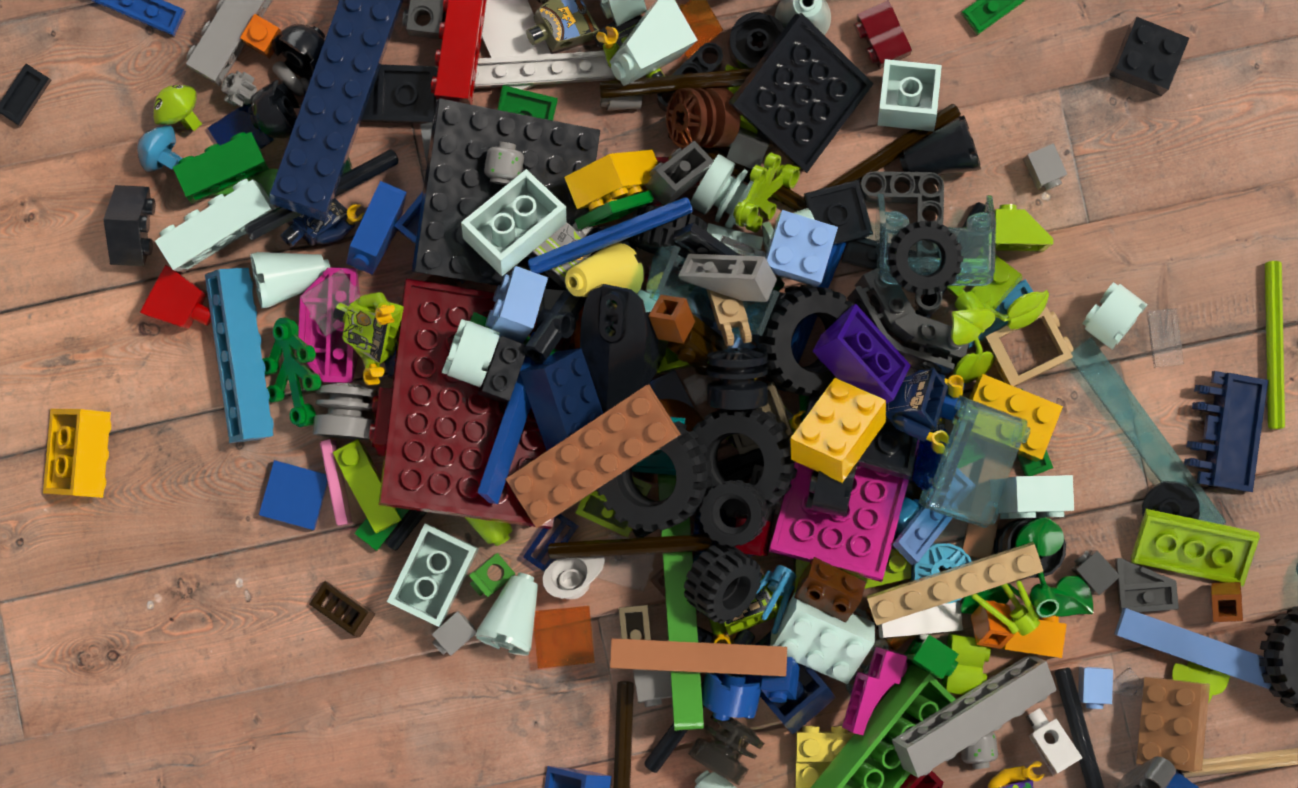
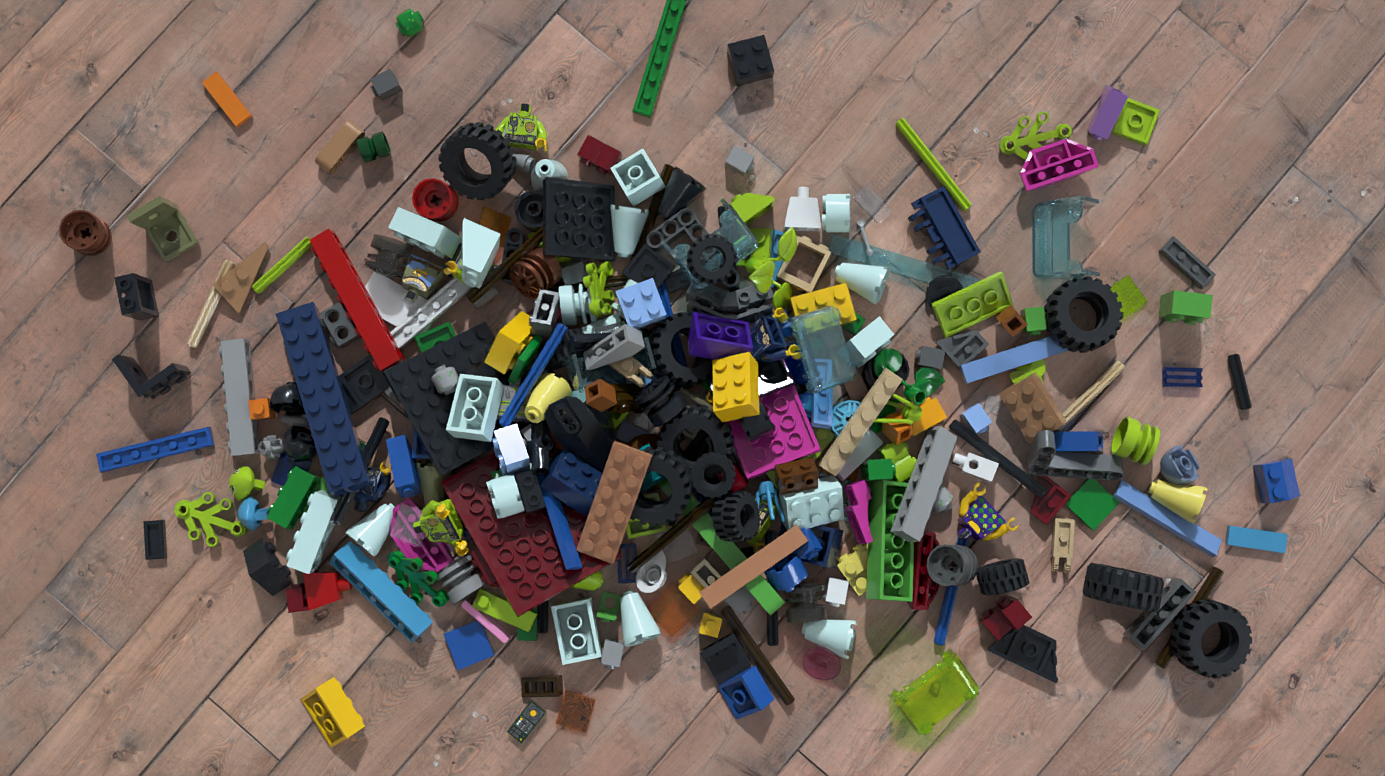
camera: 35 degrees left, 0 degrees up
none -> lime plant [174,492,248,547]
none -> dark red brick [286,583,308,613]
none -> olive cone [416,459,455,506]
none -> tile [507,700,547,744]
none -> clear orange piece [556,690,596,733]
none -> light aqua cone [610,205,649,258]
none -> yellow brick [678,573,705,604]
none -> yellow brick [699,612,722,638]
none -> black bracket [700,632,752,684]
none -> white torso [783,187,821,232]
none -> white brick [824,577,849,607]
none -> light aqua cone [834,263,889,304]
none -> light grey hinge [857,220,873,256]
none -> bright green brick [1020,307,1046,336]

